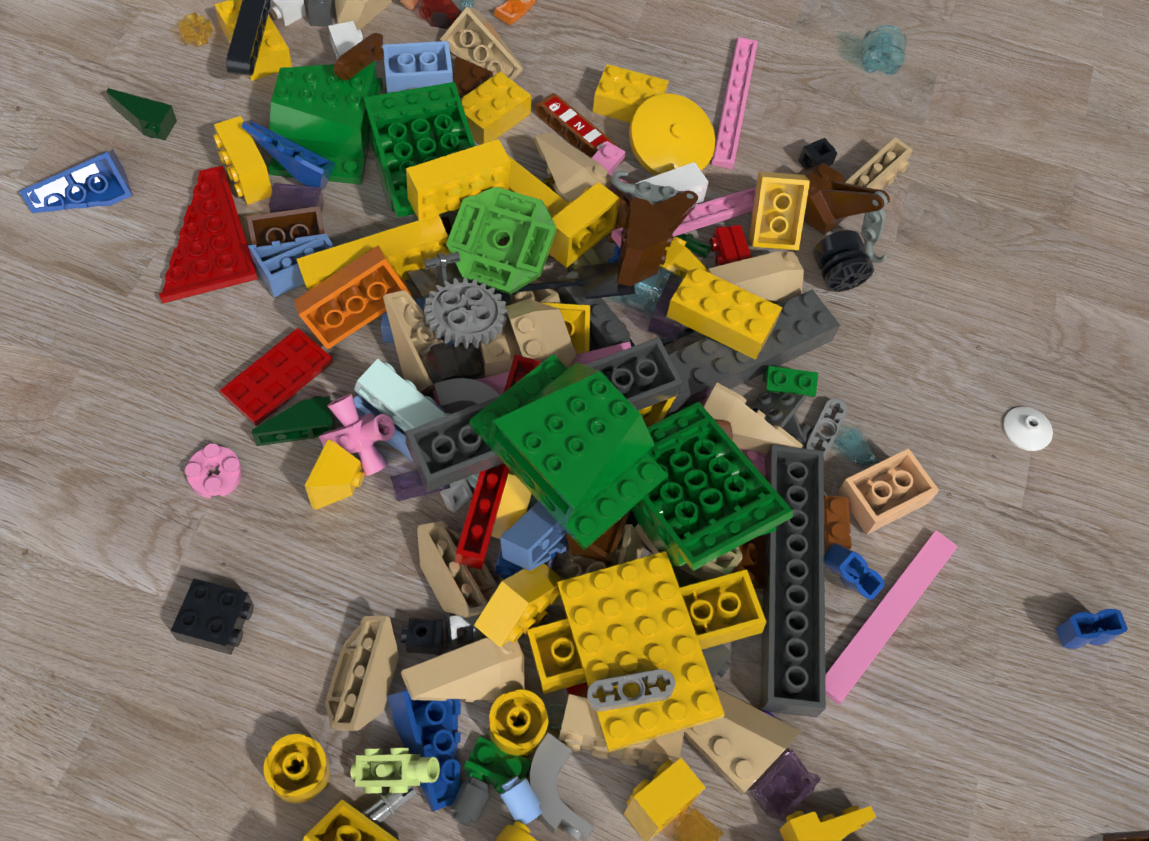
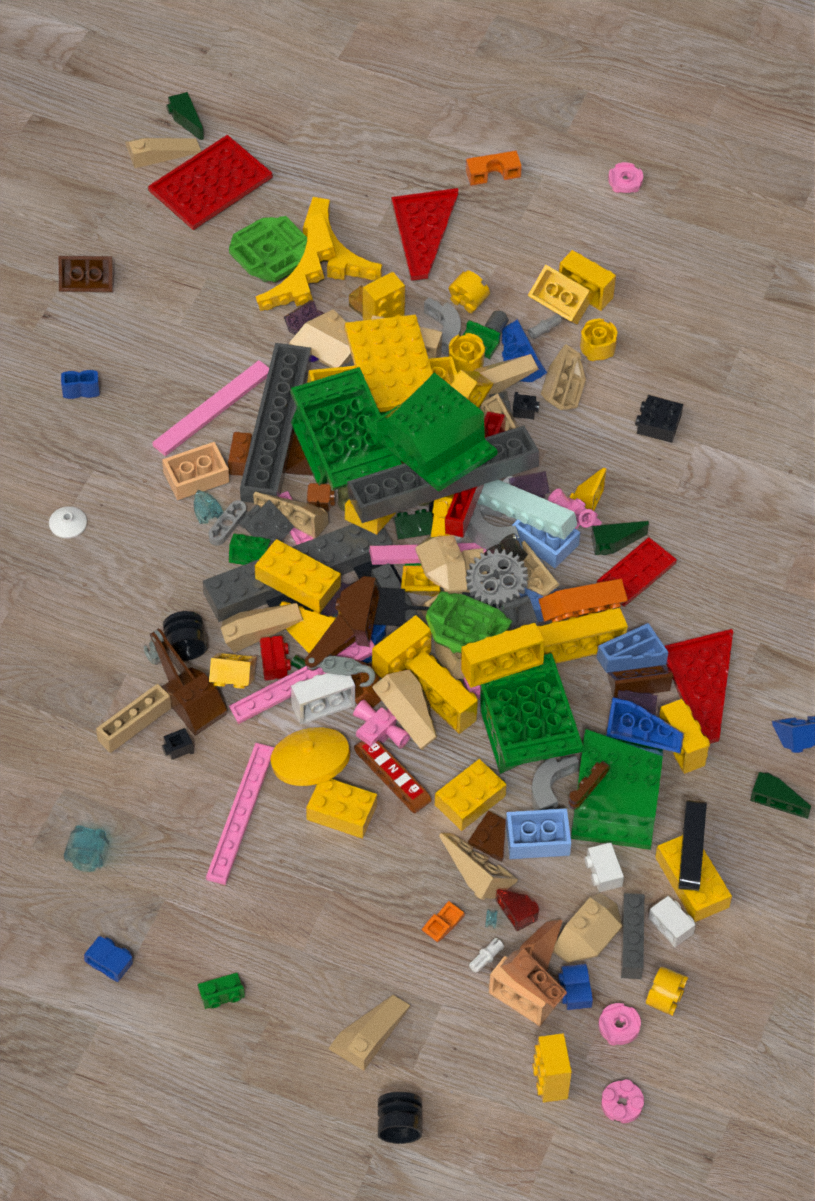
camera: 170 degrees left, 5 degrees down
clear yellow brick [176,12,214,47] -> none
bright pink plate [185,444,242,498] -> none
yellowish green brick [350,748,440,793] -> none
light blue brick [500,776,542,825] -> none
light grey beam [587,669,675,711] -> none
blue brick [824,543,885,600] -> none

